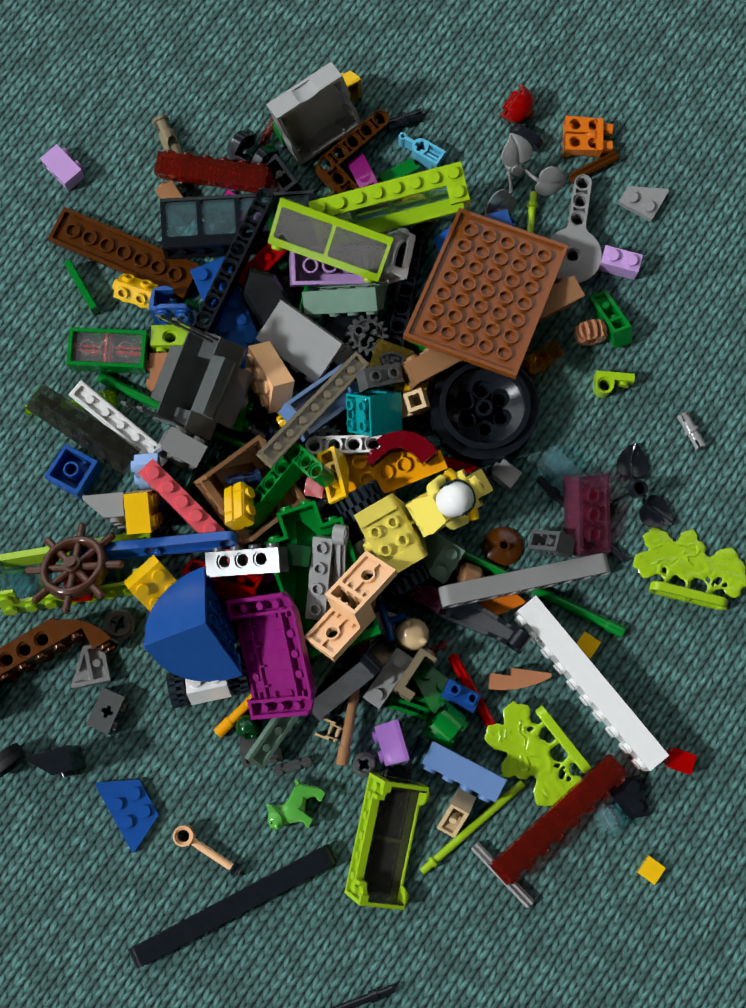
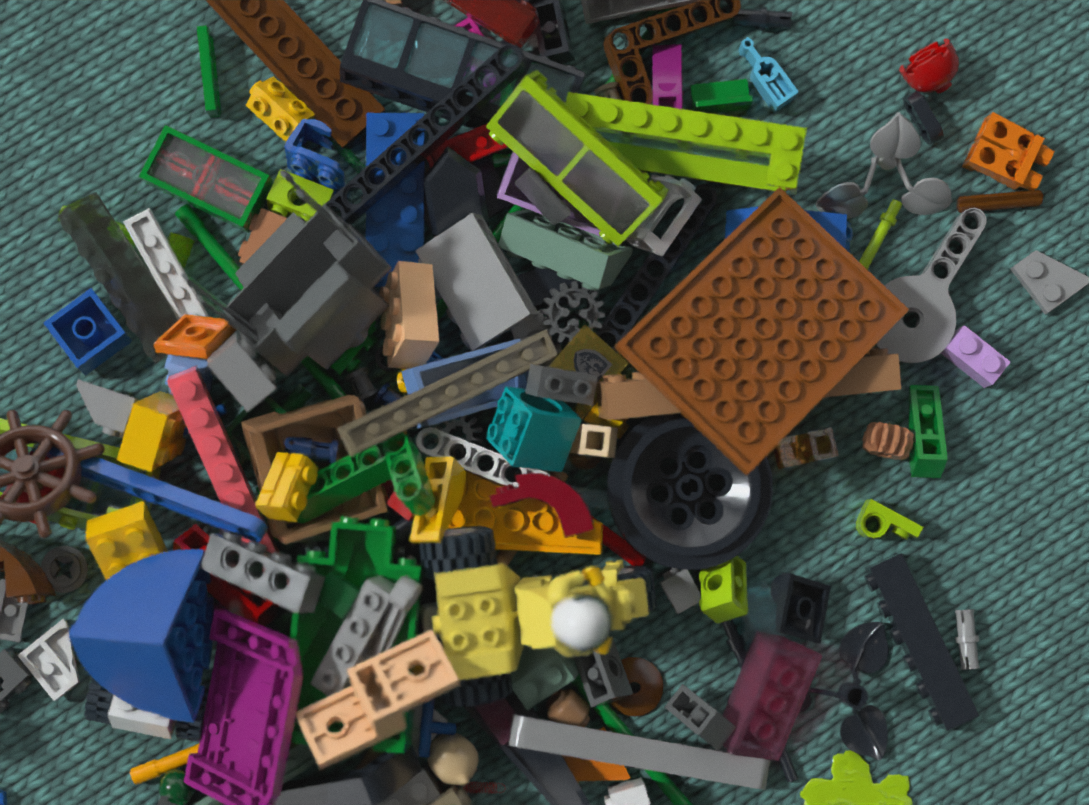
camera: 20 degrees right, 5 degrees up
none -> white wing [17,619,80,701]
none -> orange tile [153,314,237,359]
none -> flat silver slope [515,168,571,225]
none -> dark grey brick [573,638,633,707]
none -> lime brick [699,555,748,624]
none -> black slope [771,572,831,644]
none -> black brick [864,553,979,731]

